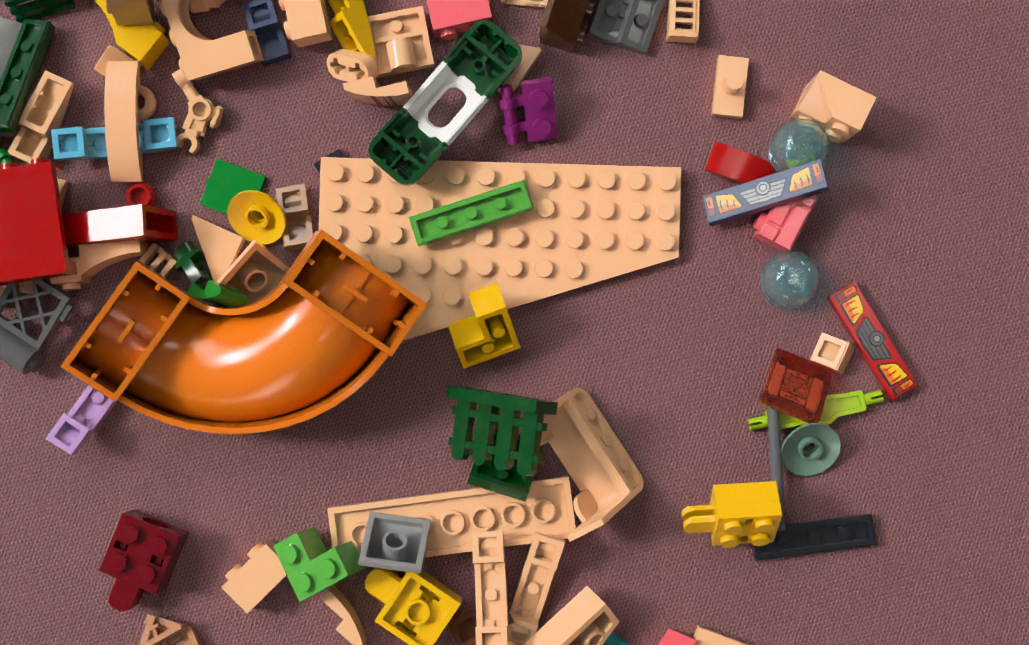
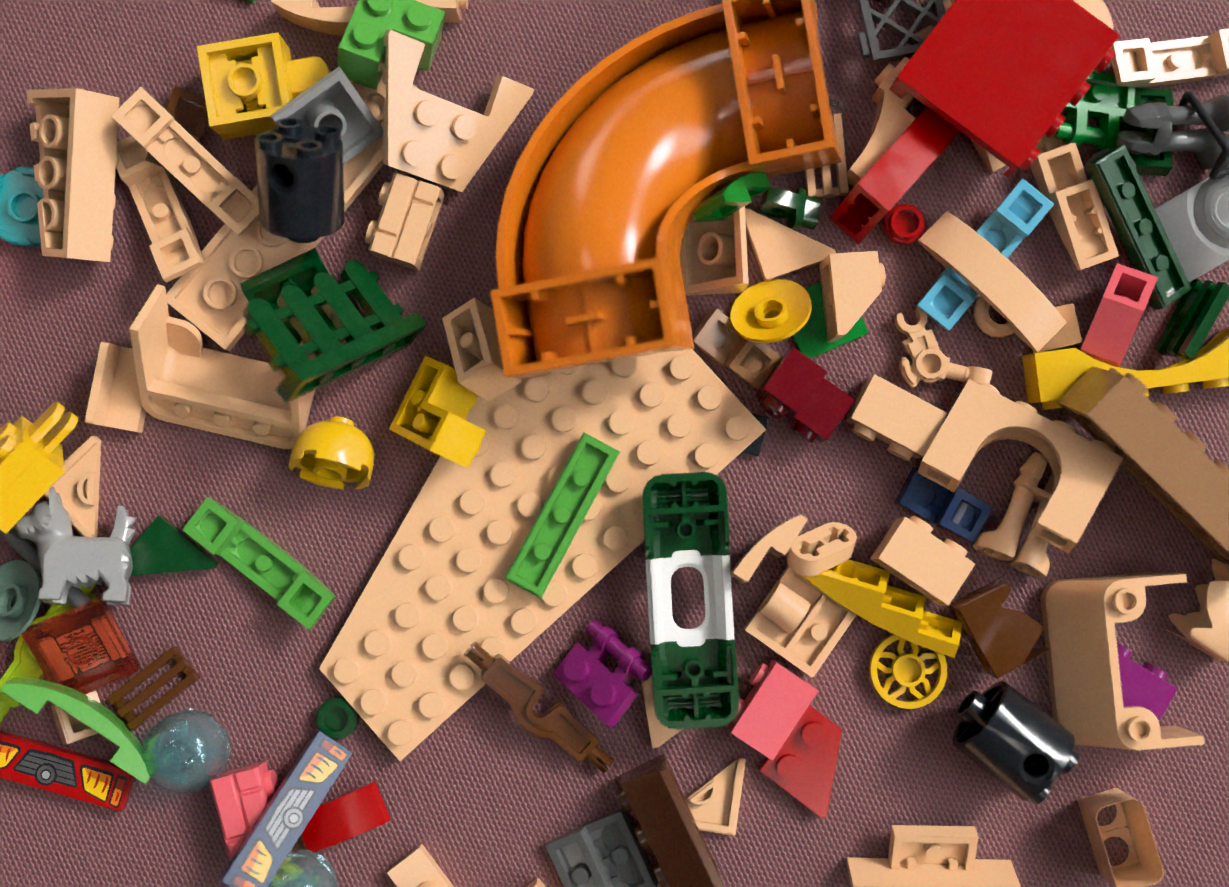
camera: 135 degrees right, 0 degrees up
none -> bright green slope [0,677,153,784]
none -> light grey animal [15,487,136,606]
none -> light nougat tile [44,436,101,537]
none -> light nougat panel [85,342,146,433]
none -> reddish brown tile [107,646,201,731]
none -> dark green tile [130,515,219,576]
none -> bright green slope [183,497,336,630]
none -> black cylinder [255,118,345,243]
none -> yellow cylinder [289,416,374,489]
none -> dark green tile [316,696,360,740]
none -> light nougat brick [365,173,445,271]
none -> light nougat wing [383,30,534,192]
none -> light nougat brick [442,297,522,402]
none -> reddish brown piece [464,641,614,773]
none -> dark red brick [755,347,855,443]
none -> light nougat slope [819,251,886,343]
none -> light nougat brick [845,374,948,461]
none -> coral slope [1080,263,1158,367]

